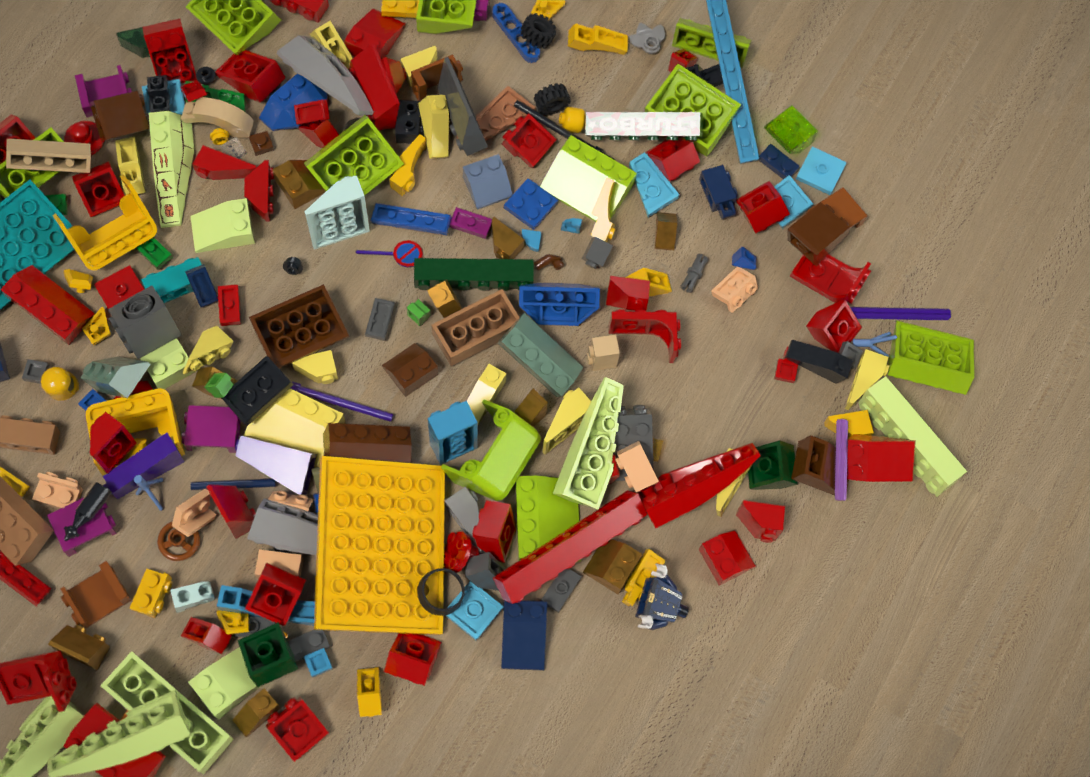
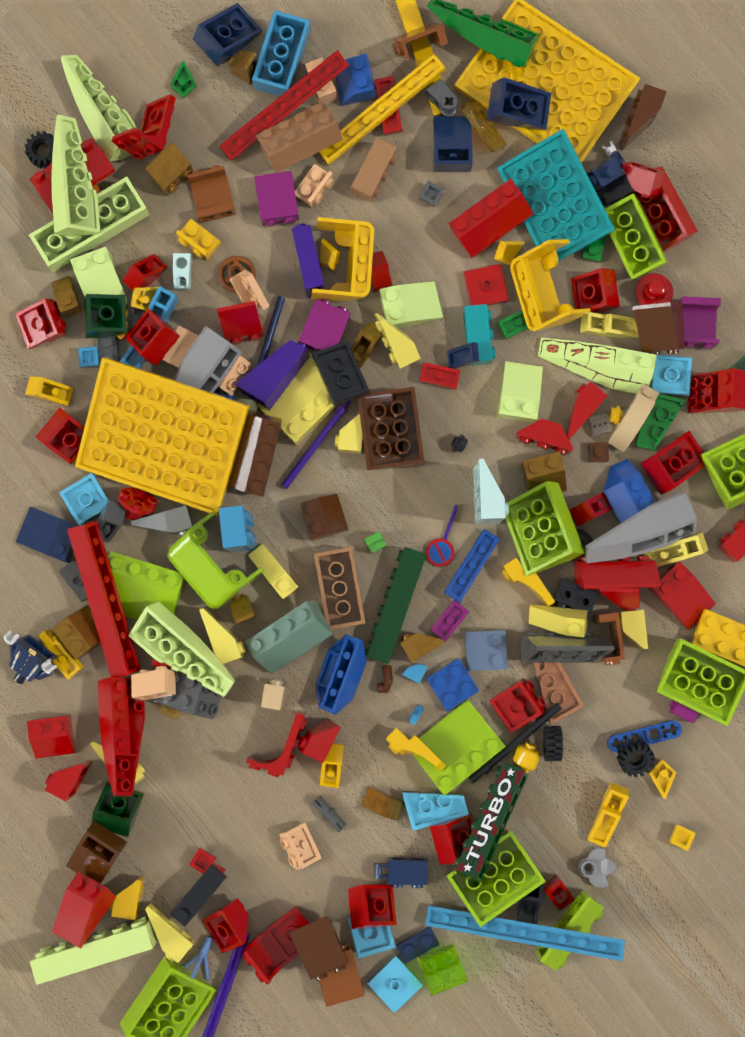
camera: 115 degrees right, 15 degrees up
tan brick [6,139,91,173] -> none
yellow helmet [41,367,79,401] -> none
black wheel [64,482,112,542] -> none
blue plate [78,389,106,411] -> none
sand green slope [80,356,151,398] -> none
yellow piece [82,307,111,346] -> none
red slope [90,411,137,474] -> none
dark grey brick [108,286,181,359] -> none
medium blue plant [134,475,163,510] -> none
black slope [147,75,171,113] -> none
red tile [180,80,207,102] -> none
black plate [196,67,216,85] -> none
bright green piece [204,373,234,398] -> none
red tile [294,100,330,125] -> none
dark grey plate [365,298,395,341] -> none
black tyre [417,568,465,616] -> none
pearl gold slope [427,279,463,318] -> none
red slope [472,500,517,563] -> none
dark grey brick [582,237,613,269] -> none
blue slope [732,247,756,270] -> none
medium lavender axle [835,419,848,501] -> none
dark grey plate [839,341,863,369] -> none

